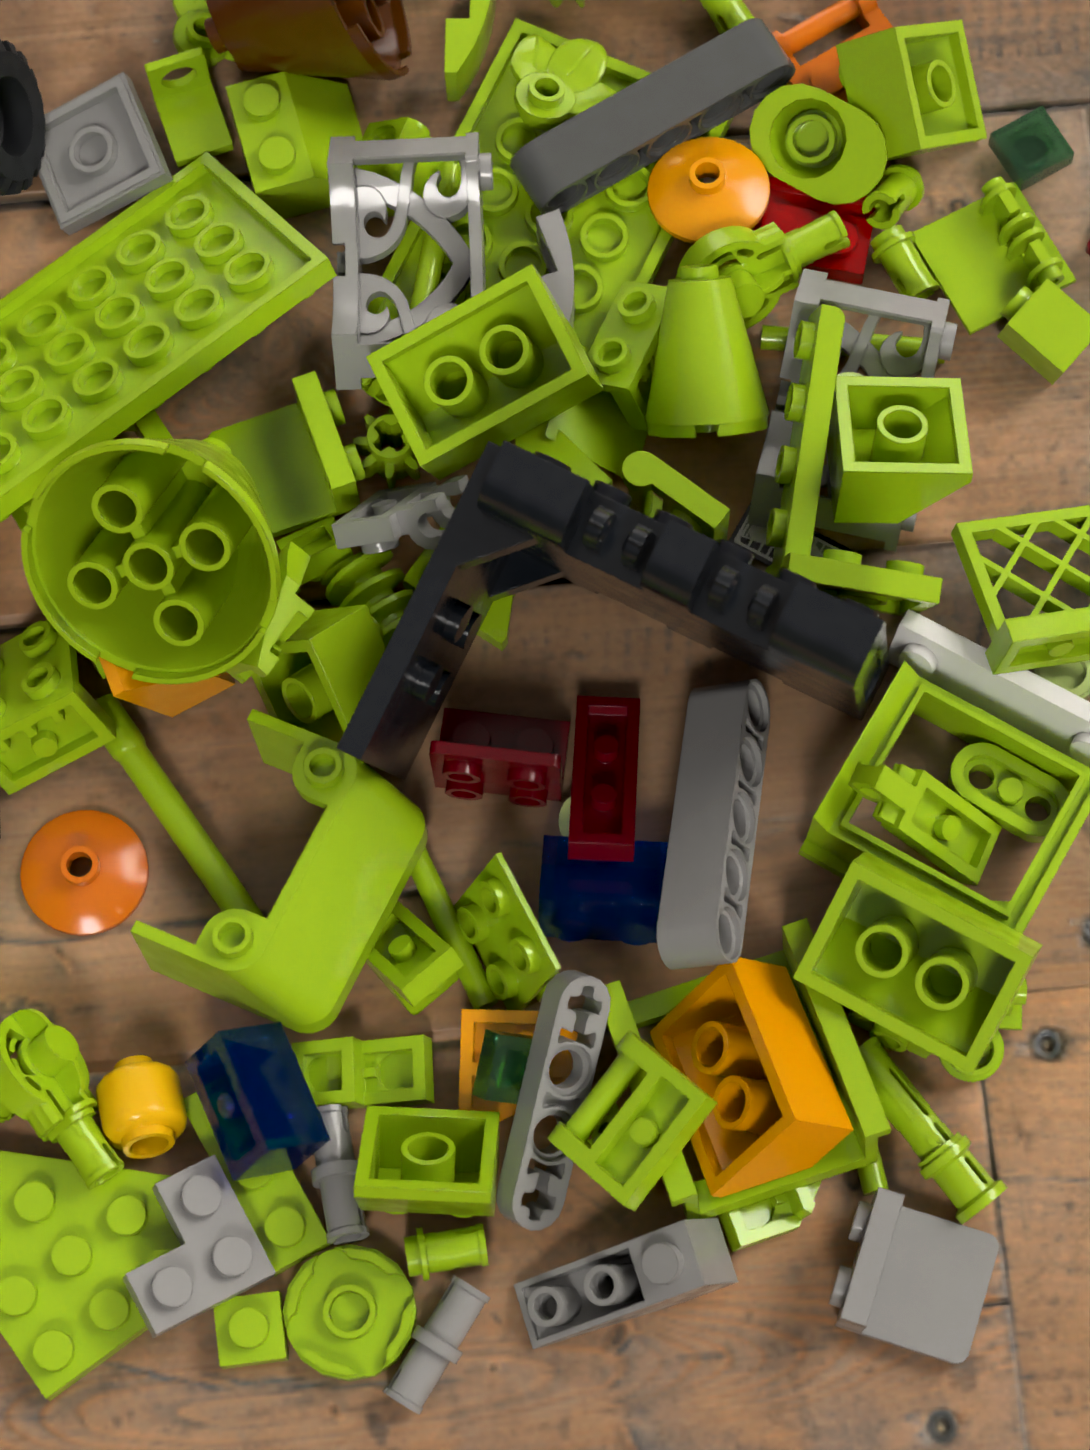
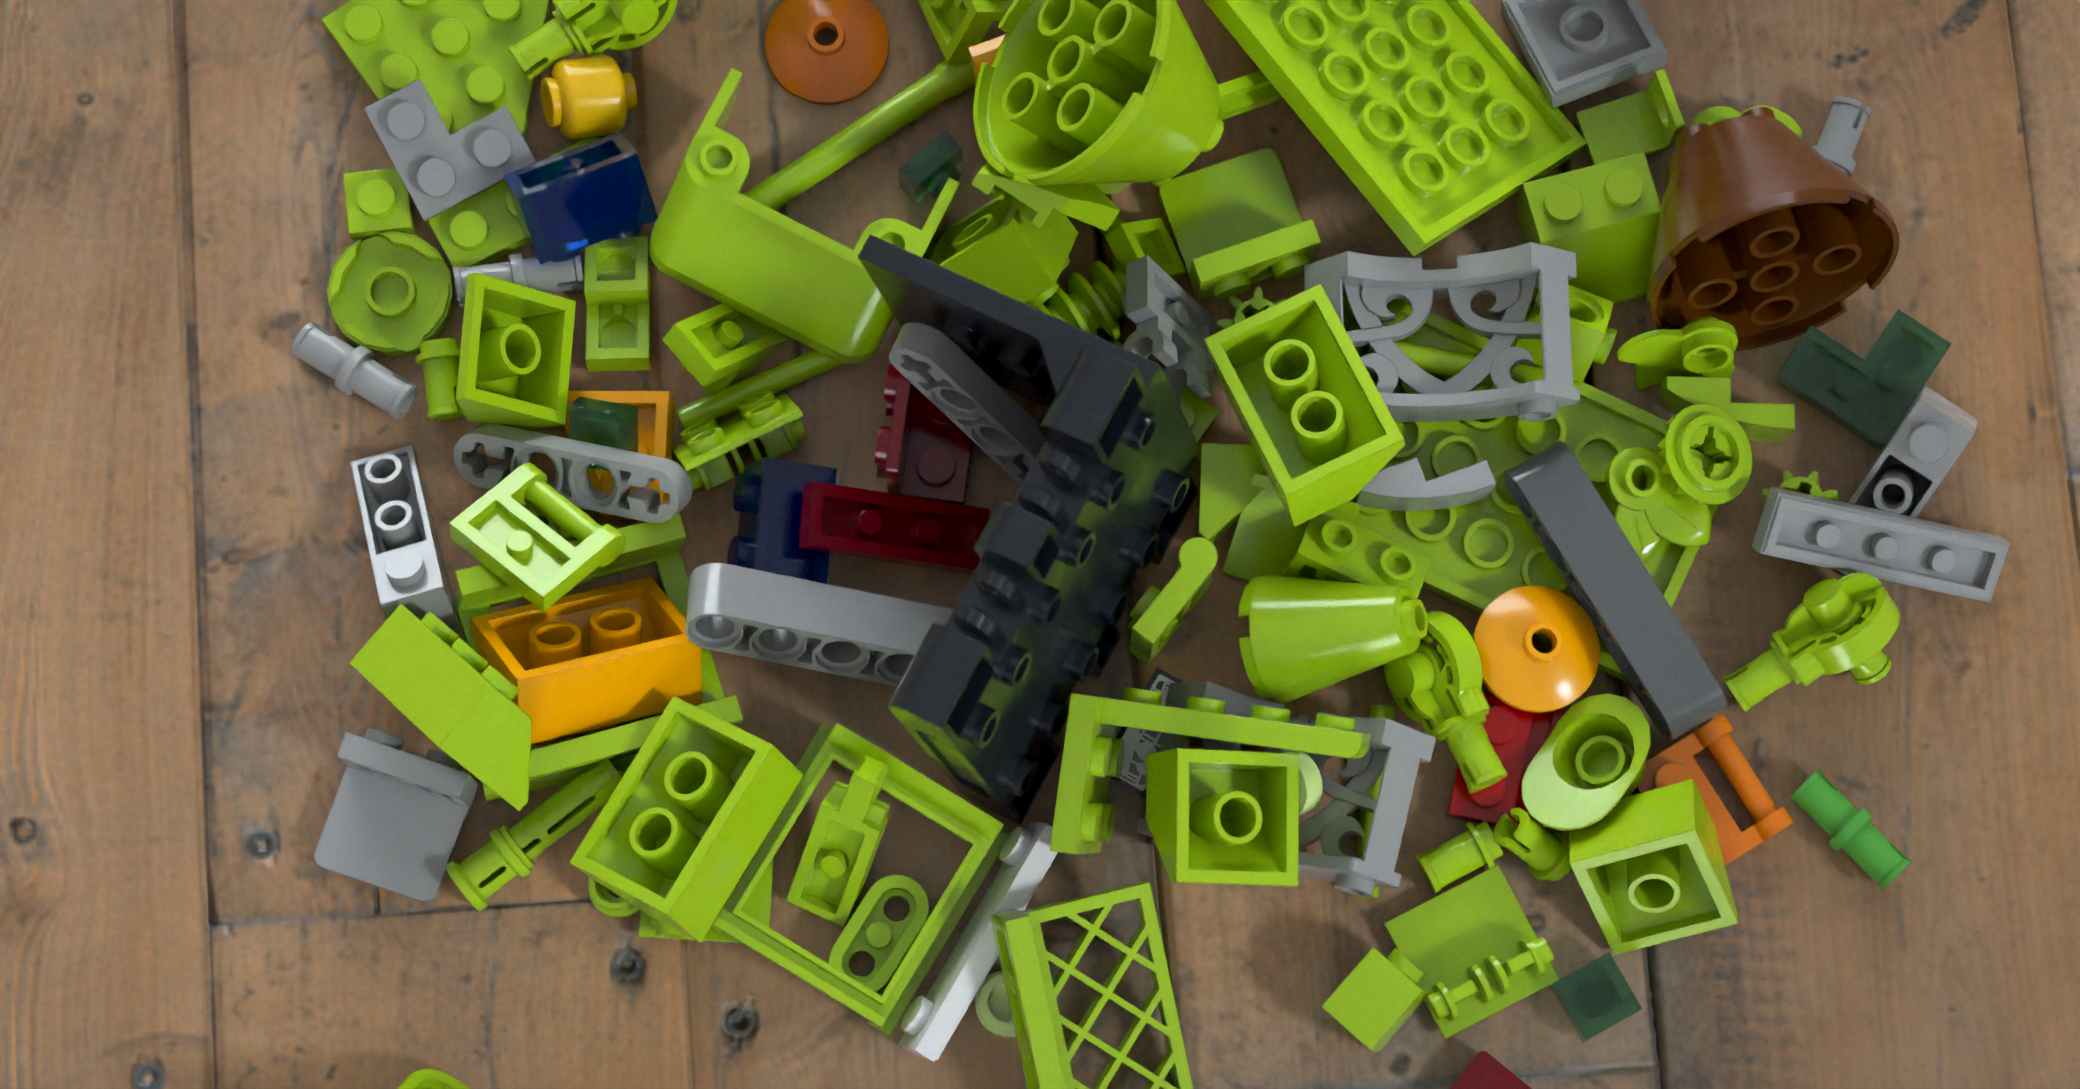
camera: 85 degrees right, 5 degrees up
none -> lime slope [349,604,532,811]
none -> light grey beam [888,322,1045,485]
none -> clear green plate [898,130,963,205]
none -> lime plate [1617,317,1738,390]
none -> lime gear [1657,404,1752,506]

